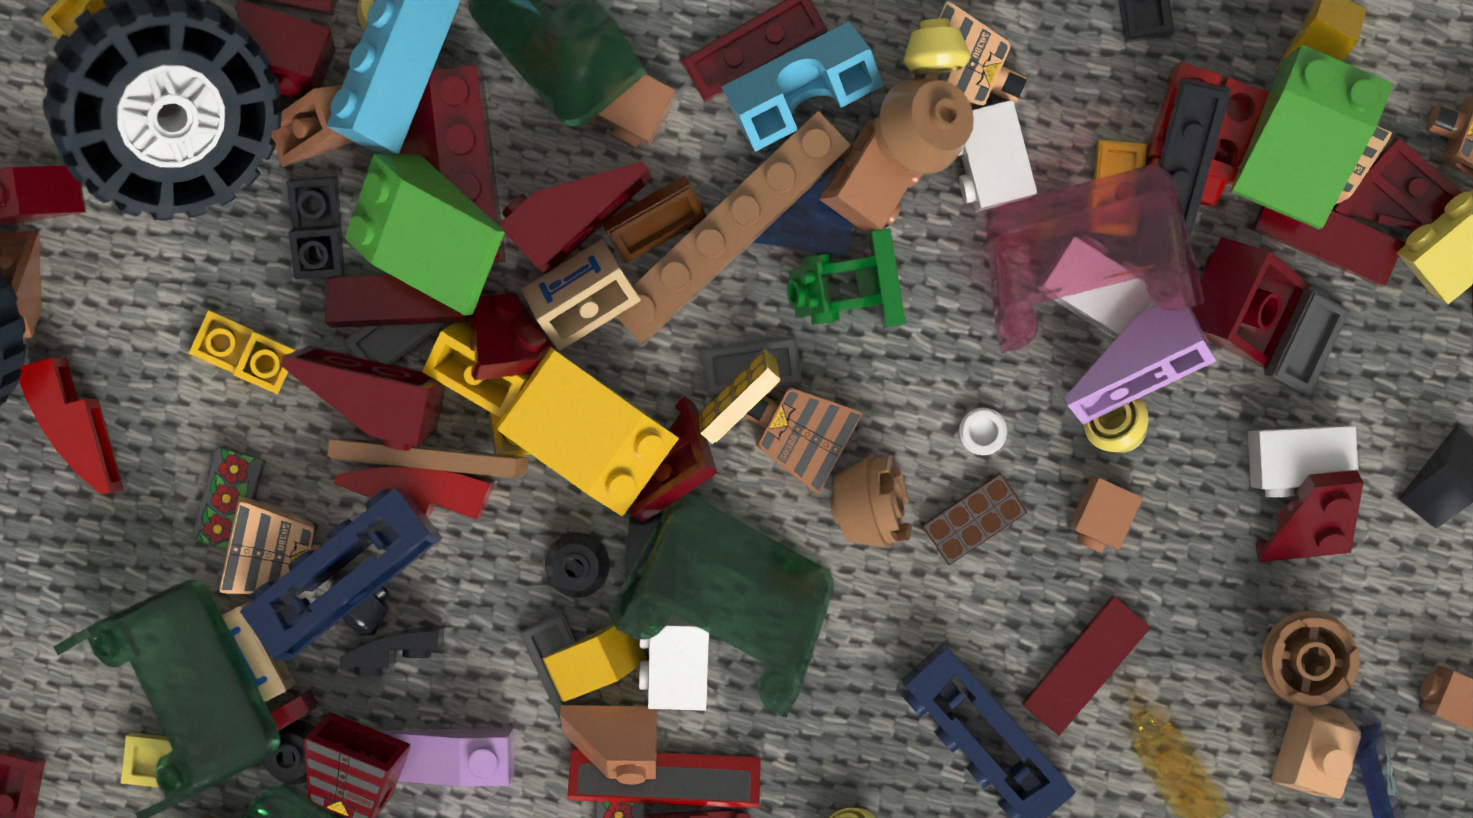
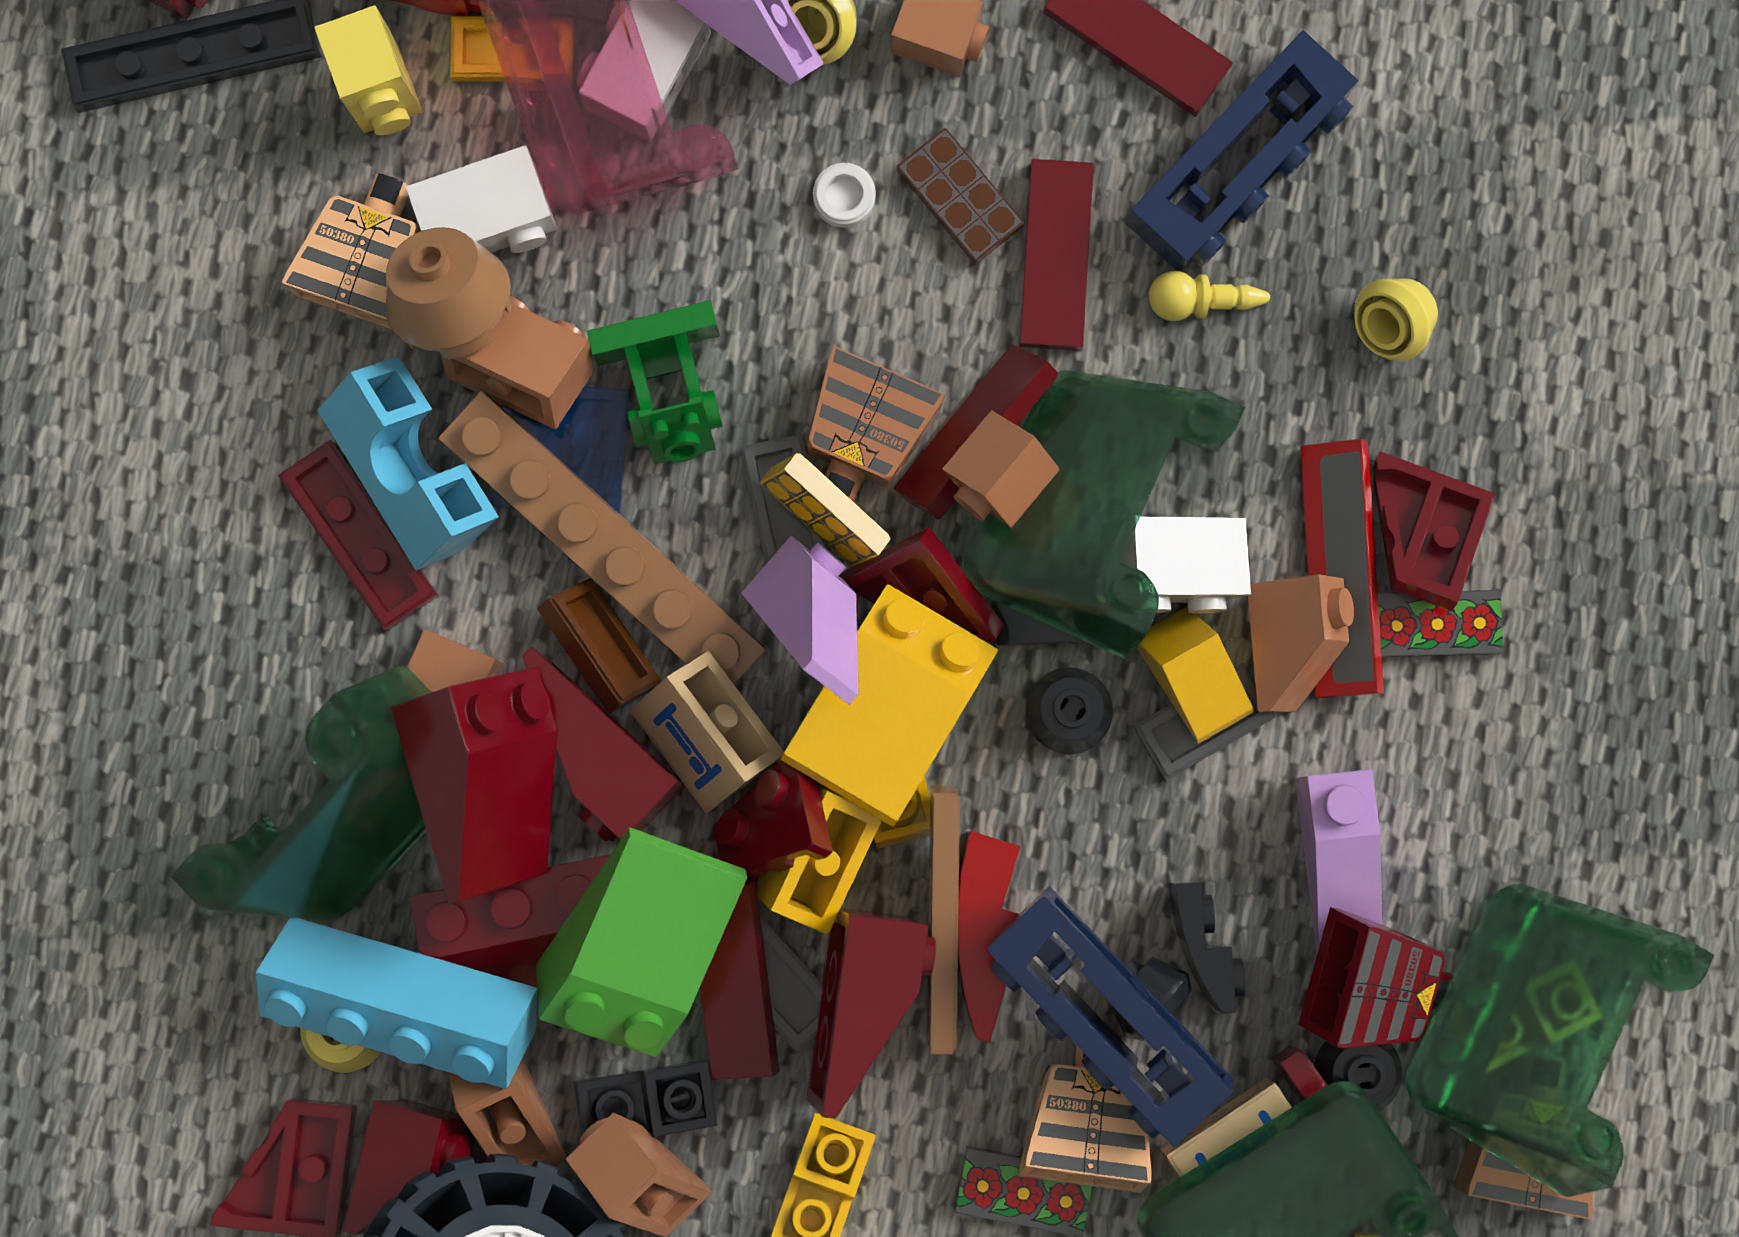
camera: 95 degrees left, 5 degrees down
medium nougat cone [830,454,912,549] -> none
light yellow cone [903,18,971,74] -> none
none -> light yellow brick [314,5,422,135]
none -> dark red slope [390,667,557,905]
none -> nougat slope [566,1113,712,1237]
none -> lavender slope [741,536,858,705]
none -> dark red tile [893,344,1059,520]
none -> nougat brick [942,410,1060,528]
none -> dark red tile [1019,159,1094,351]
none -> light yellow bar [1149,271,1270,321]

